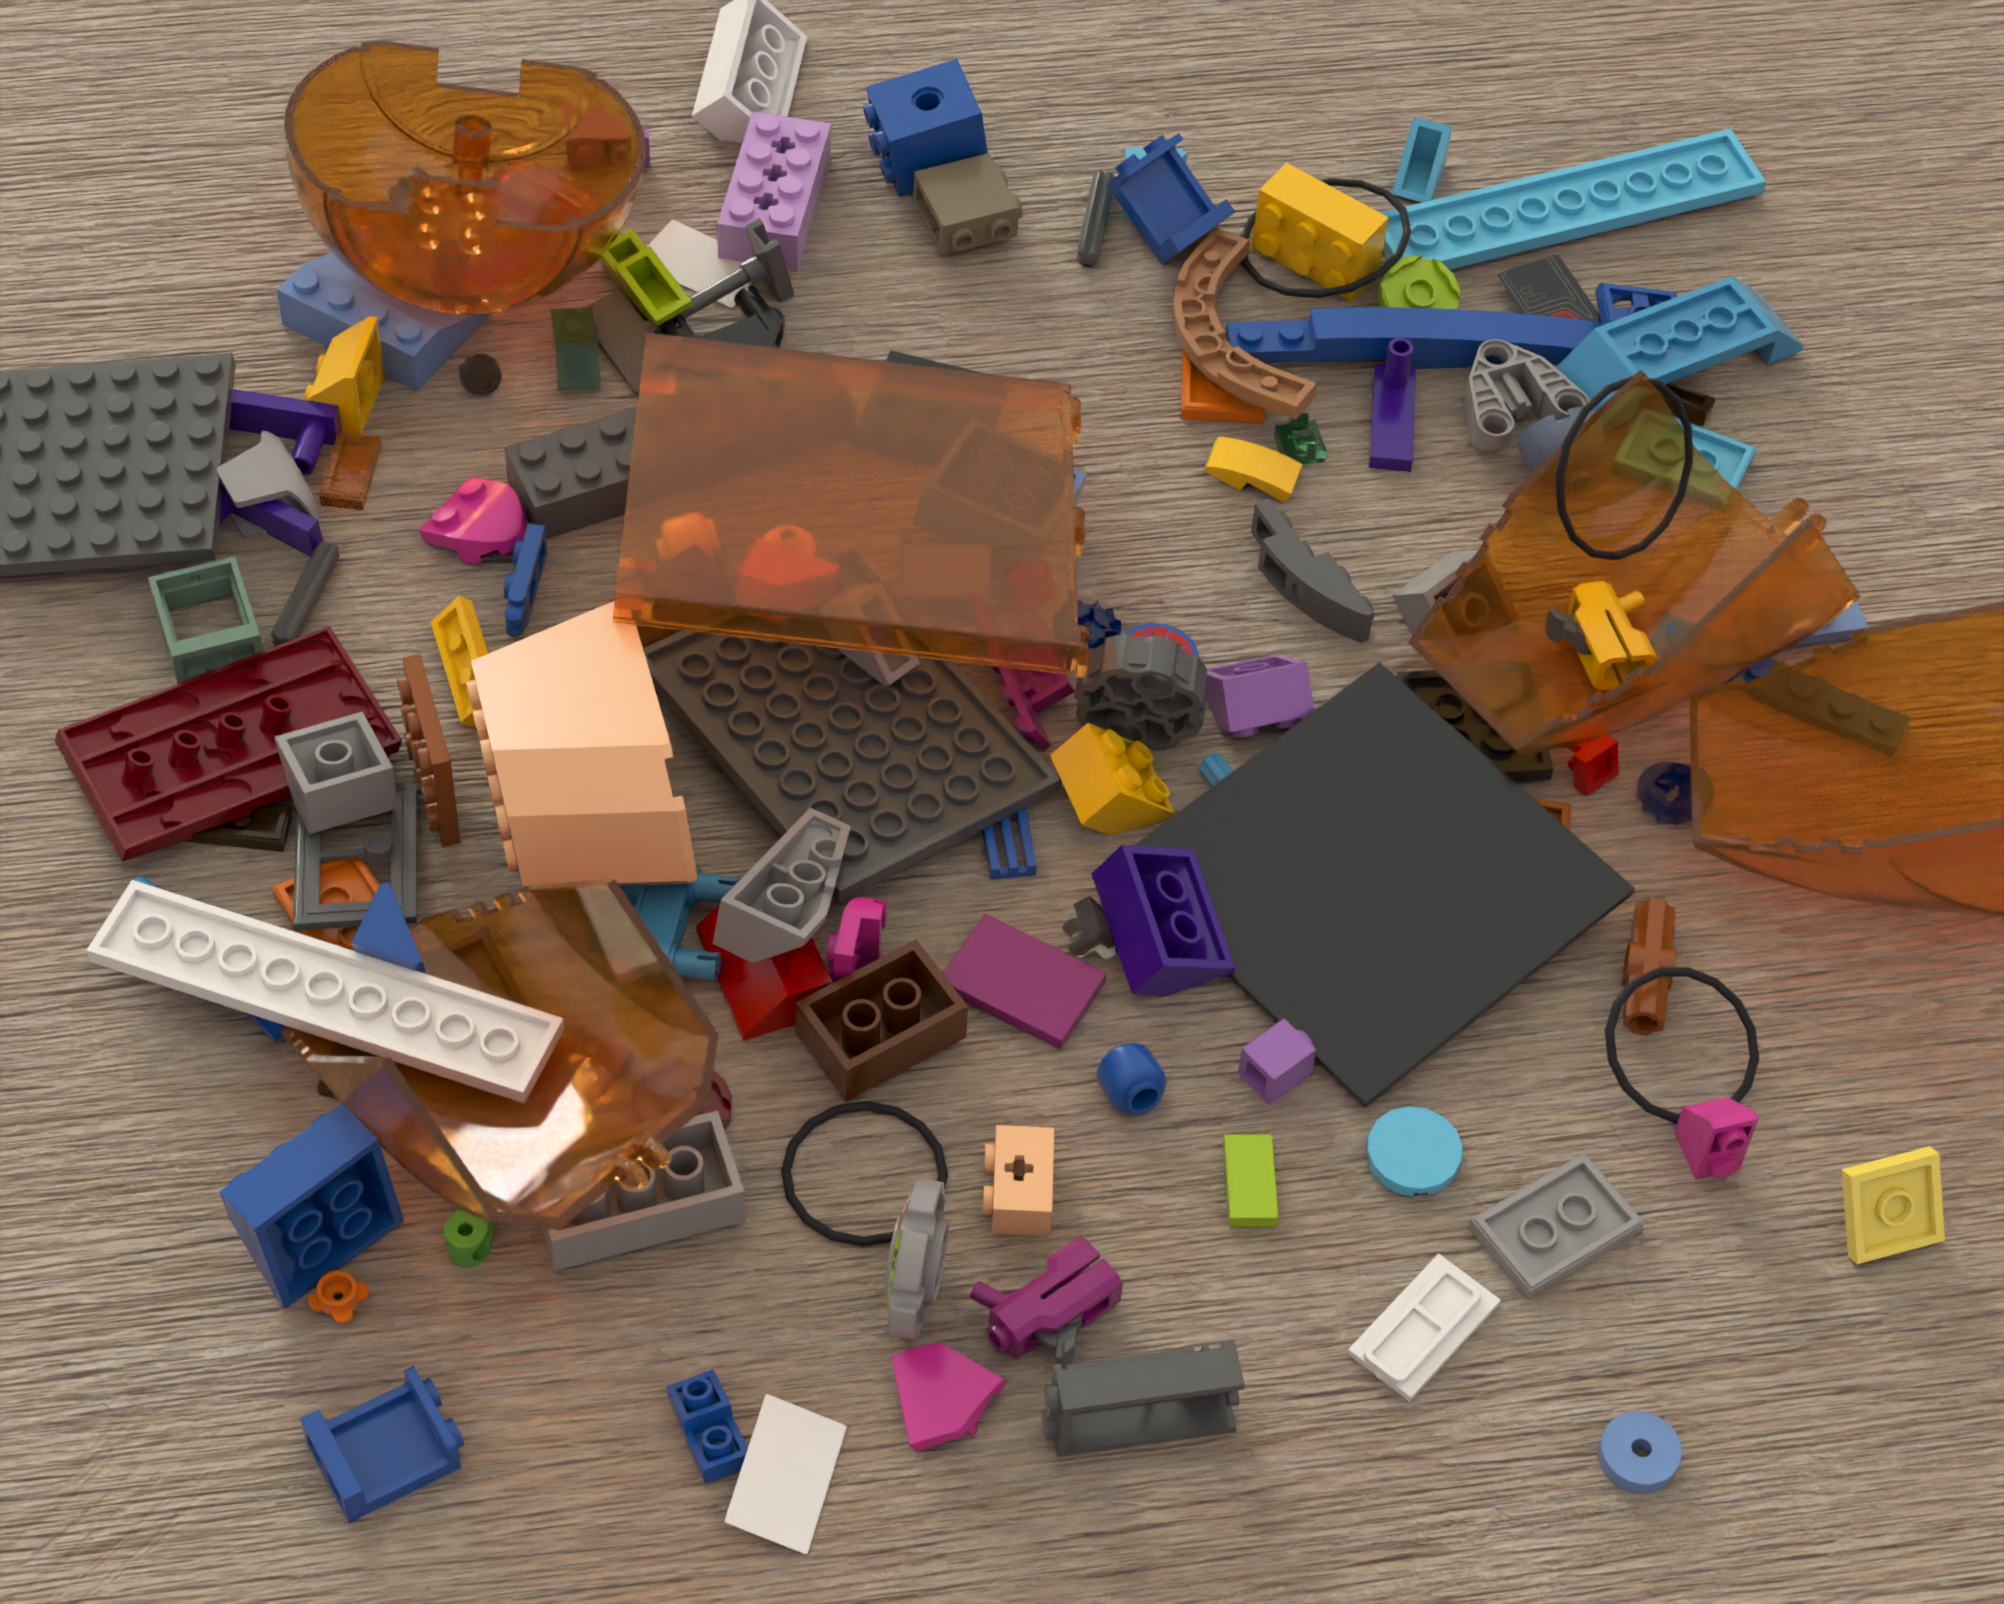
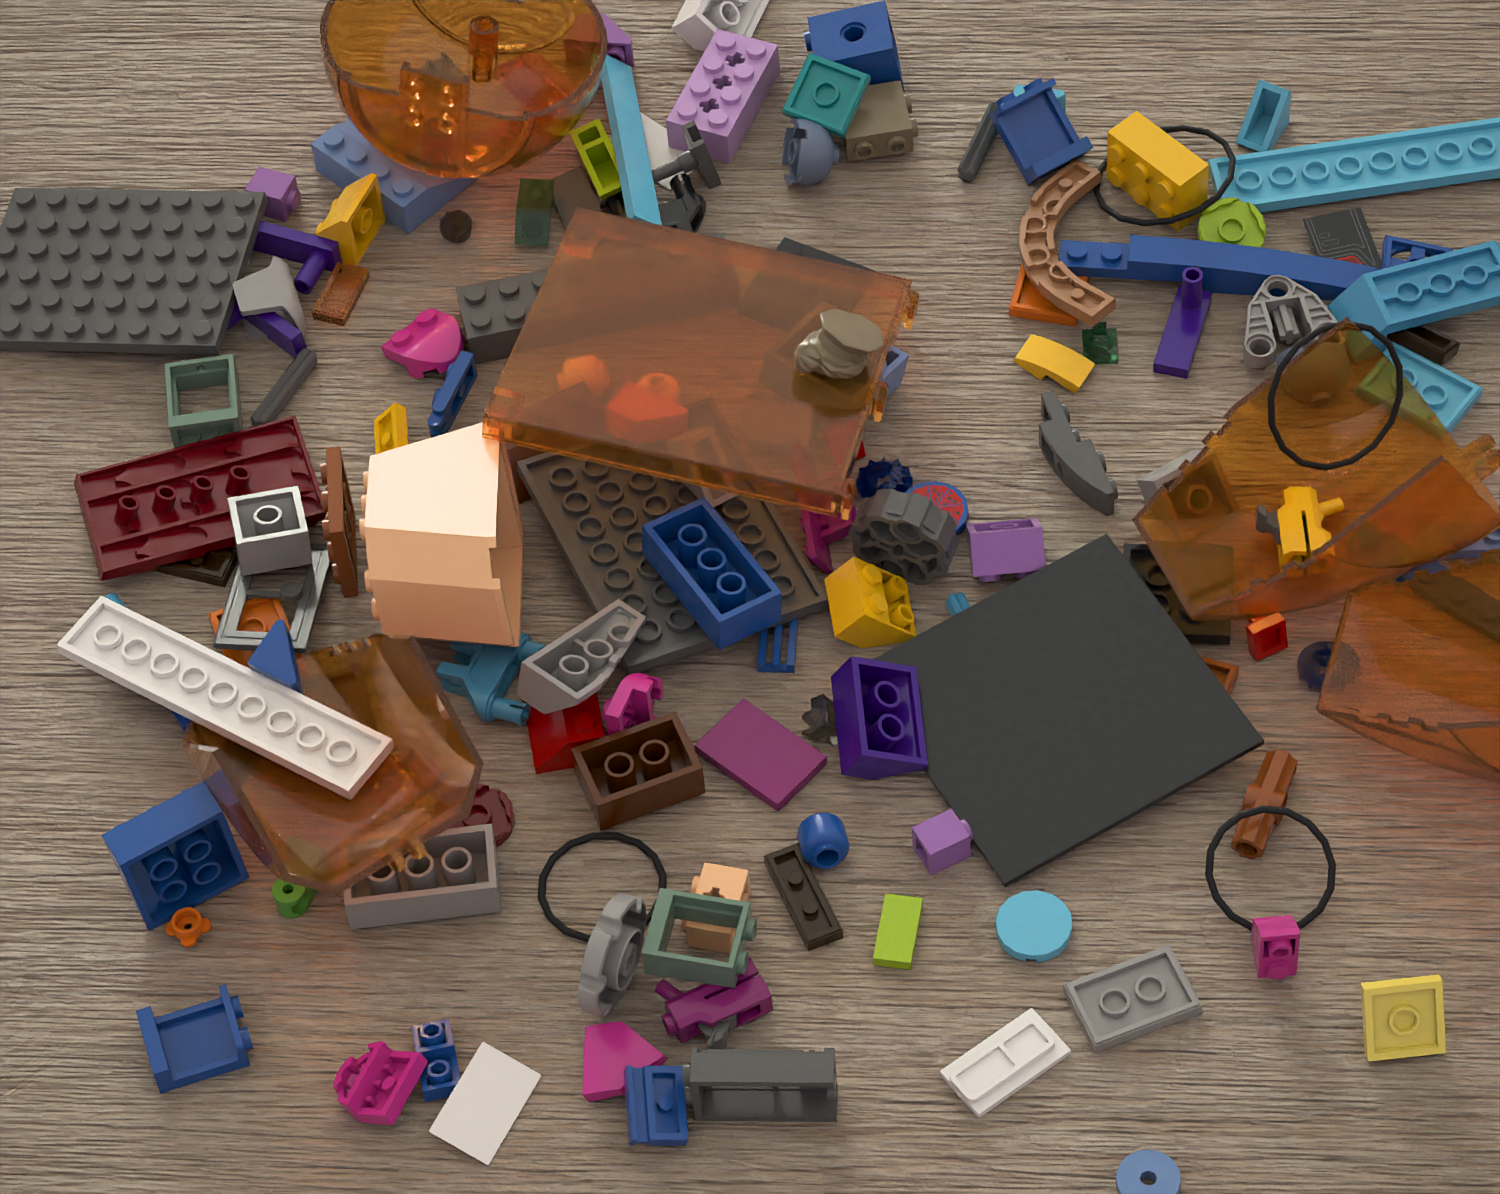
camera: 20 degrees right, 0 degrees up
none -> medium lavender brick [245,166,301,222]
none -> dark pink slope [333,1041,428,1125]
none -> medium azure tile [598,53,662,236]
none -> blue plate [623,1065,689,1146]
none -> blue brick [642,497,782,650]
none -> sand green window [642,888,757,988]
none -> dark brown tile [763,843,843,951]
none -> teal tile [782,53,871,138]
none -> sand blue cylinder [782,119,839,186]
none -> dark tan piece [794,308,883,379]

